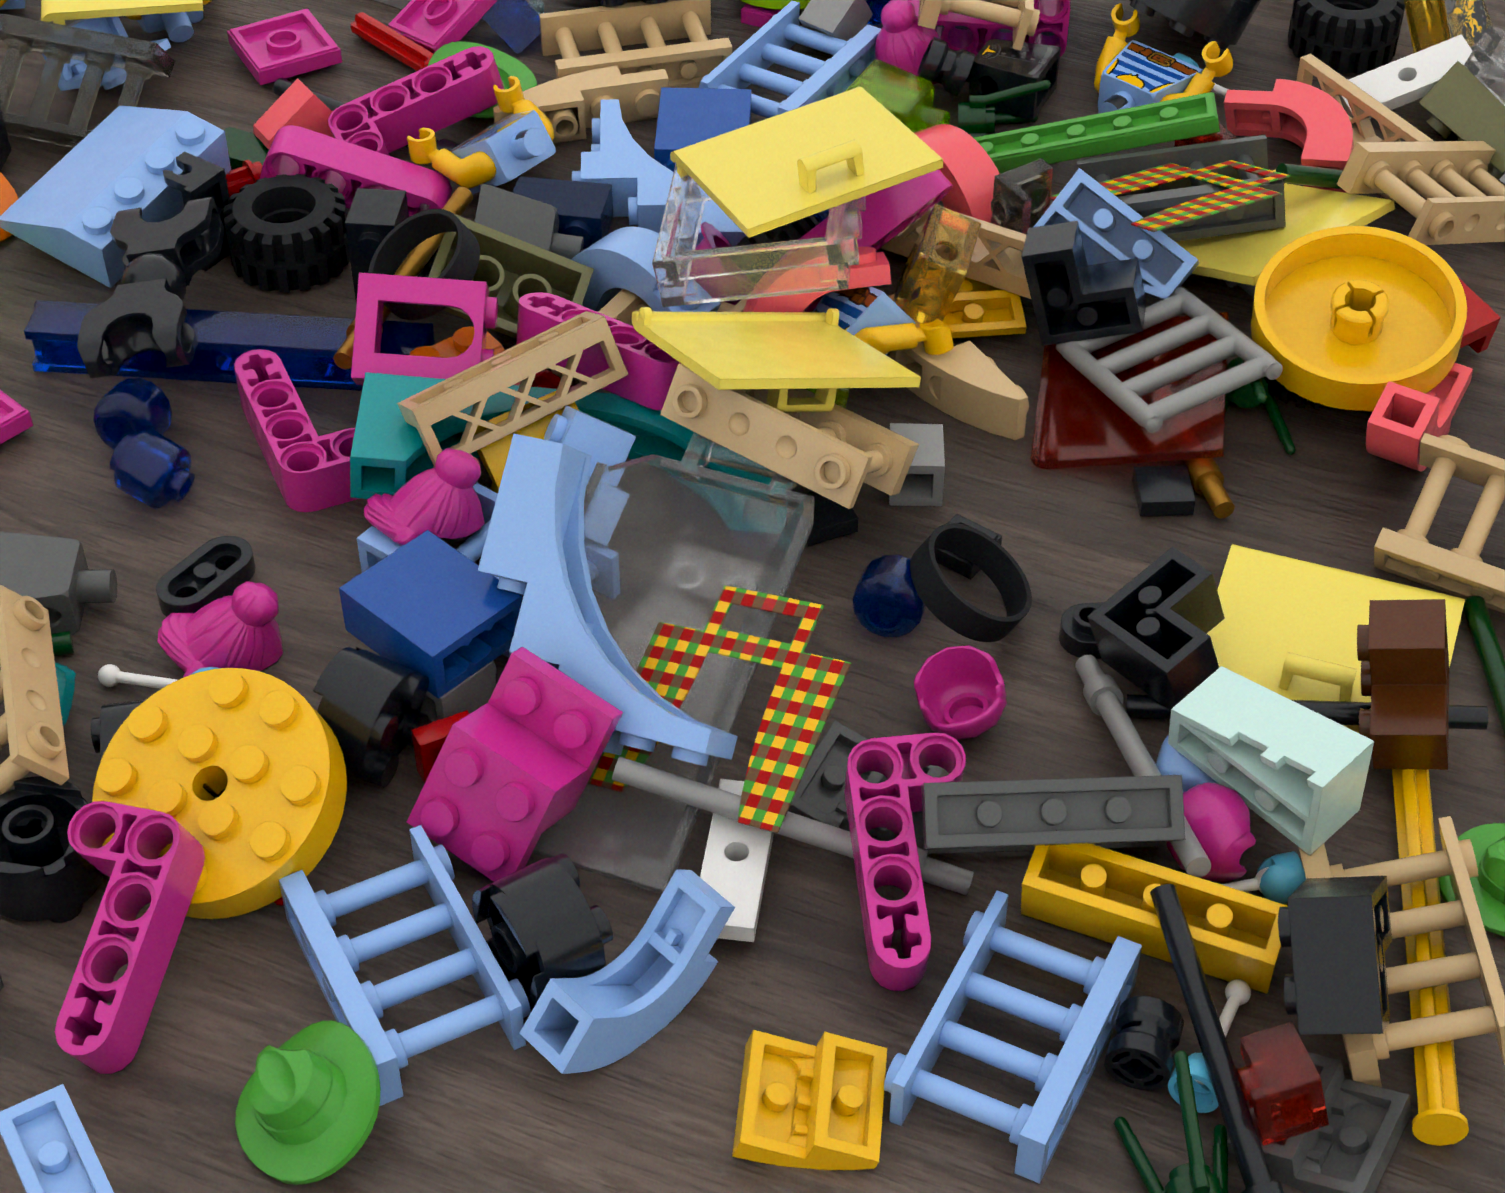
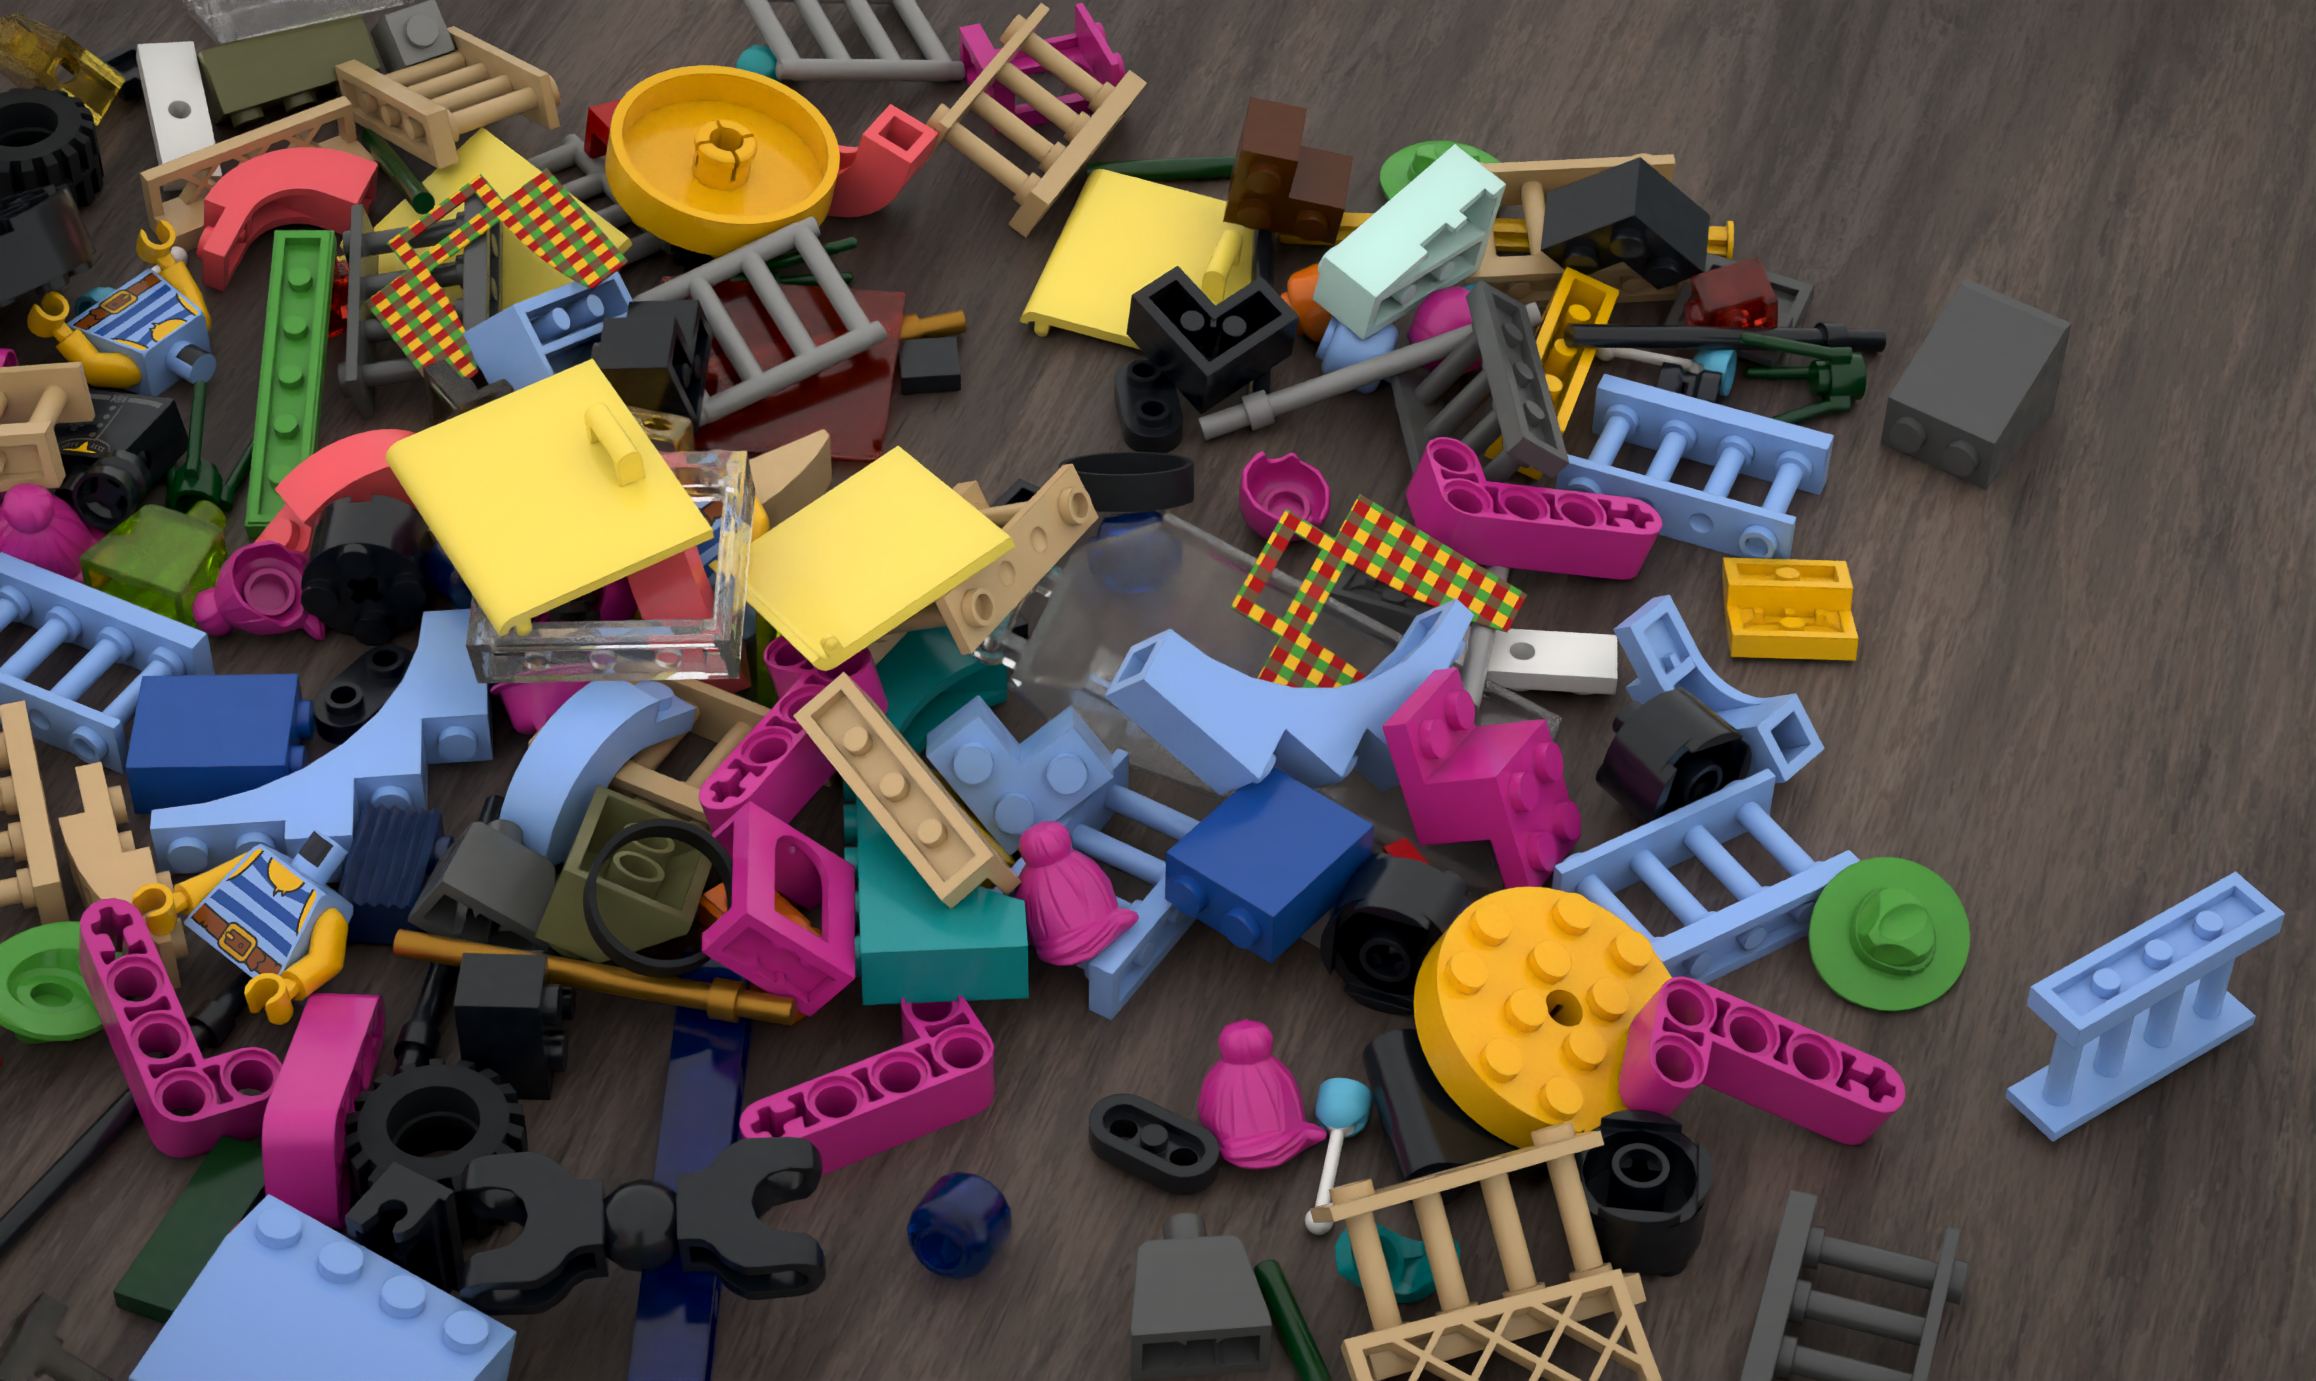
camera: 95 degrees left, 0 degrees up
clear blue head [93,378,172,454] -> none
coral slope [253,78,334,150] -> none

